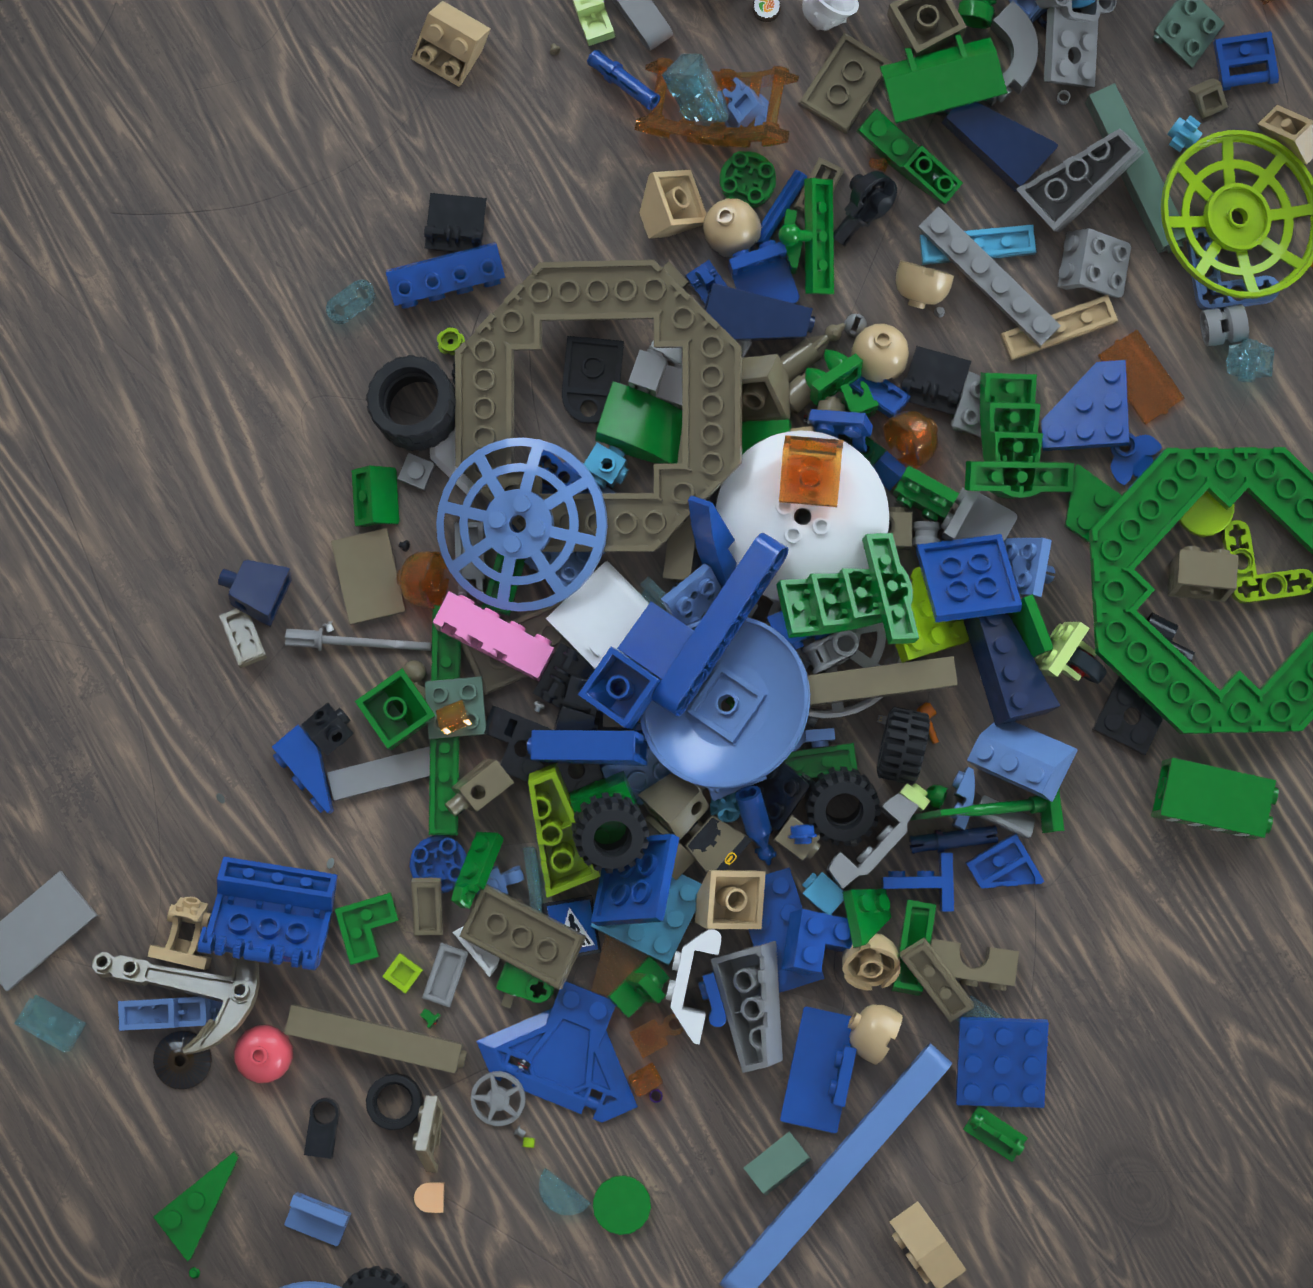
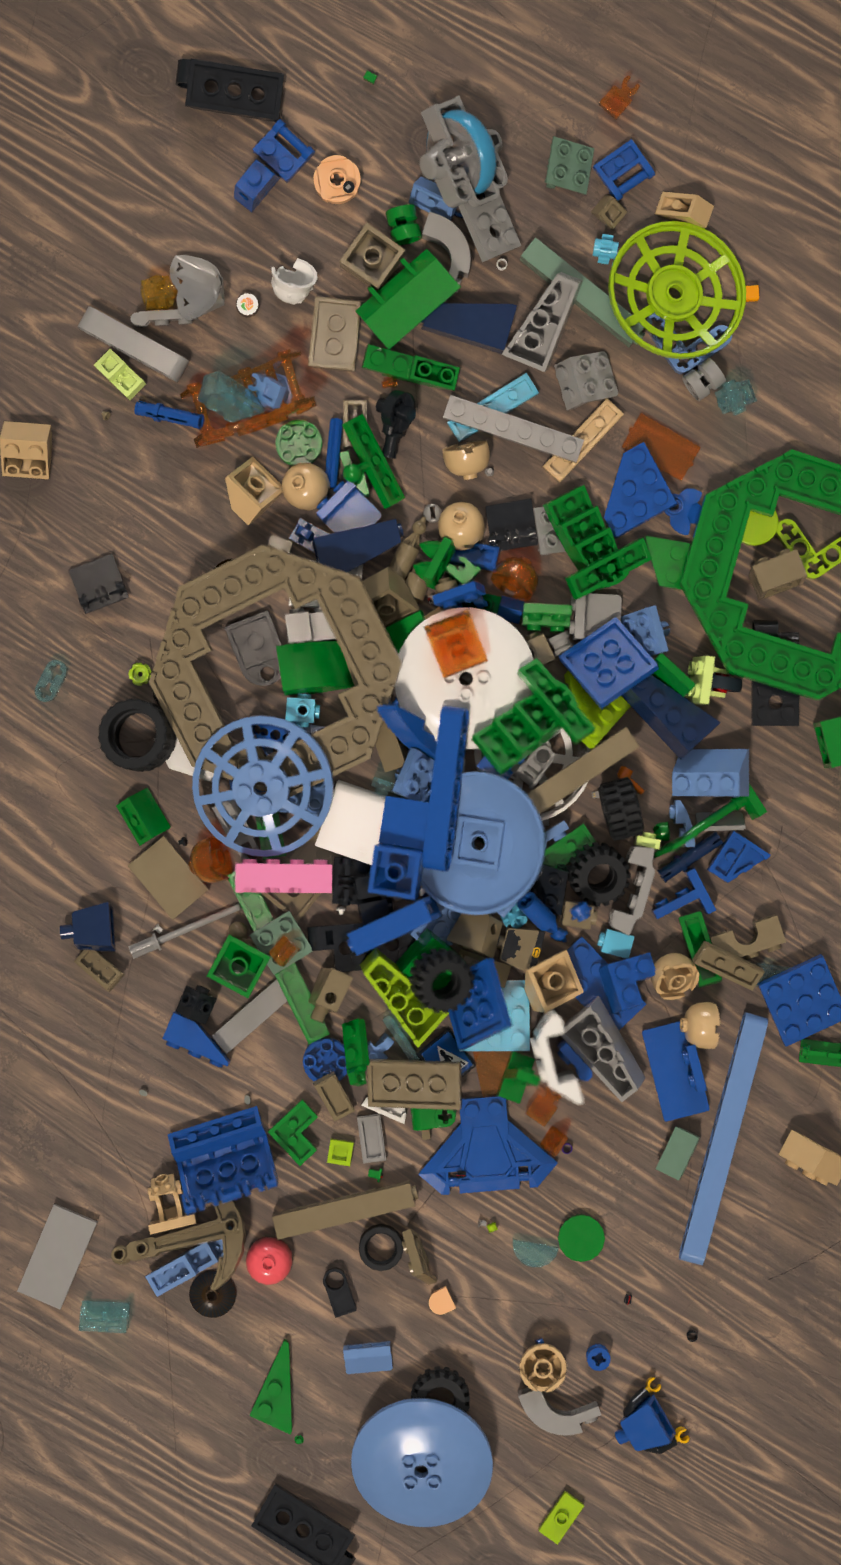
camera: 30 degrees left, 5 degrees up
blue brick [386,242,505,309] -> none
light grey plate [397,453,436,491] -> none
light grey wheel [471,1071,526,1126] -> none
green wing [842,889,891,948] -> none

